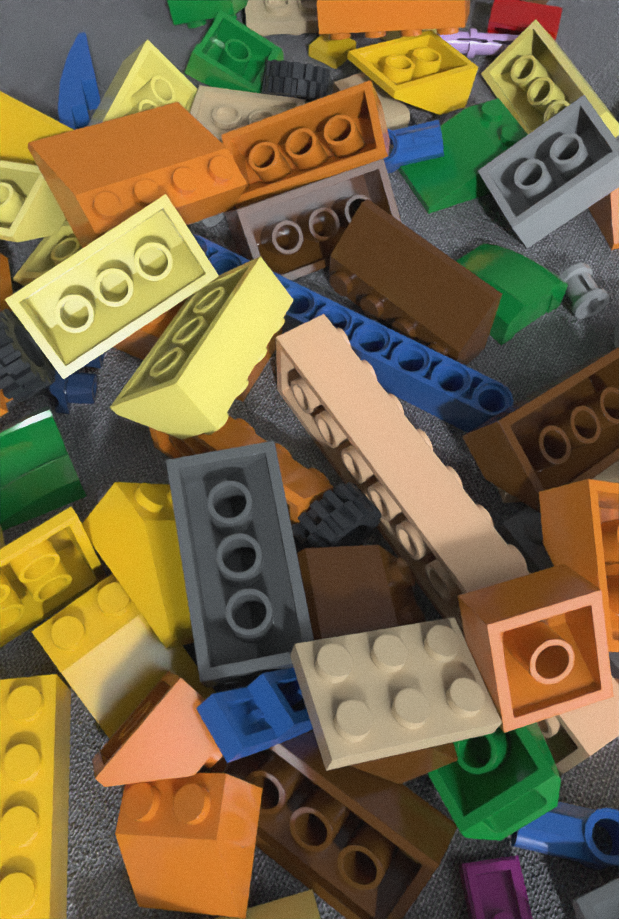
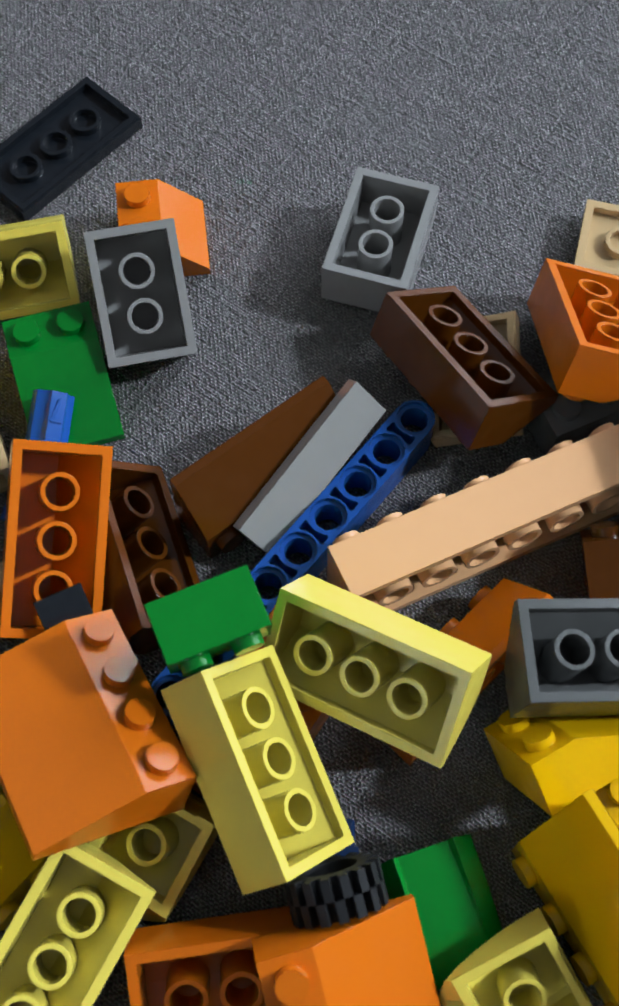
camera: 80 degrees left, 5 degrees up
black tyre [292,482,382,553] -> none
green slope [456,243,569,346] -> none
light grey bush [559,263,610,319] -> none
none -> black tile [33,583,93,631]
none -> green slope [144,564,272,677]
none -> light grey tile [233,379,386,554]

